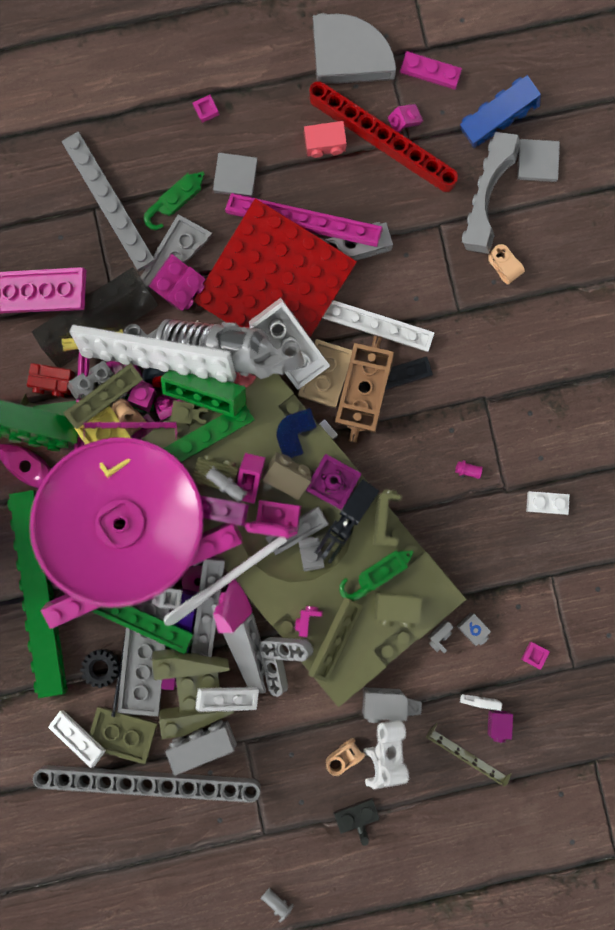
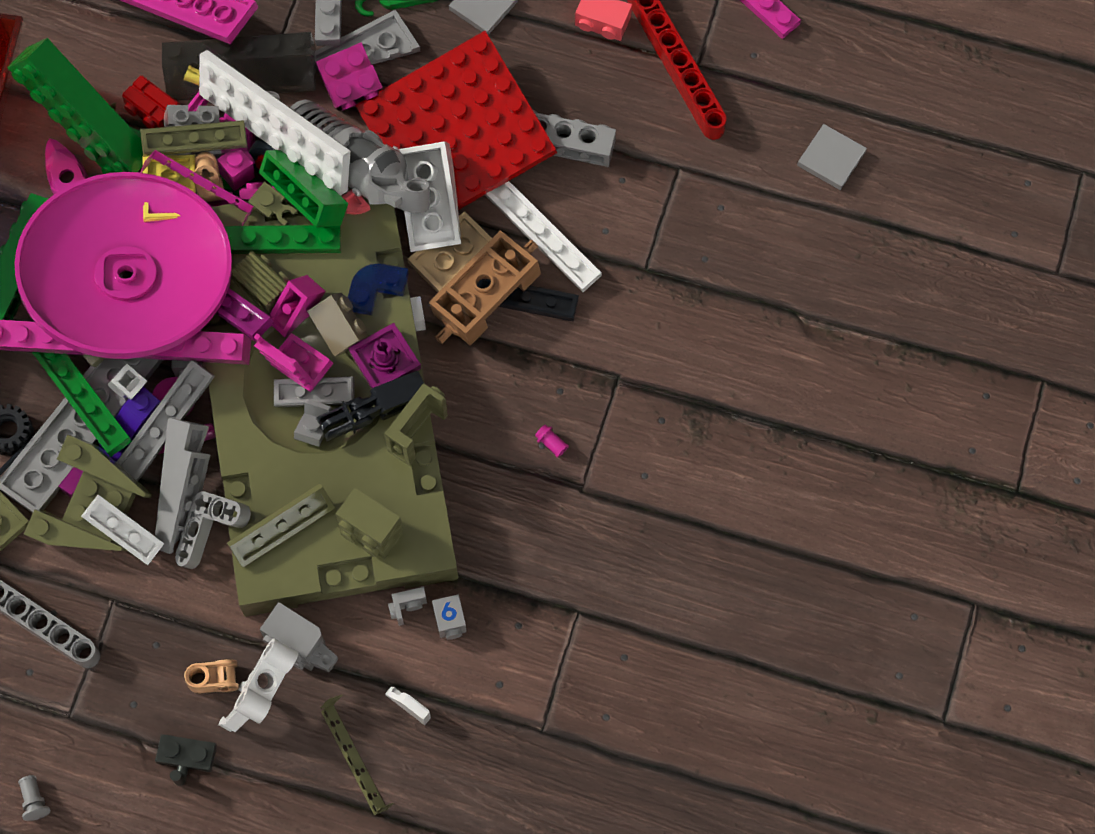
camera: 30 degrees right, 15 degrees down
white piece [163,537,287,625] -> none
light grey piece [165,719,237,776] -> none
light grey pin [206,467,247,503] -> none
dark pink slope [213,579,253,633] -> none
dark pink tile [225,193,383,247] -> none
dark pink bracket [295,606,322,637] -> none
green plate [339,550,413,601] -> none
dark pink bracket [388,104,423,133] -> none
blue wedge [460,75,541,148] -> none
light grey arch [462,132,521,254] -> none
magenta brick [487,710,513,743] -> none
light nougat piece [488,244,525,284] -> none
dark pink plate [521,642,550,670] -> none
white plate [526,491,570,515] -> none

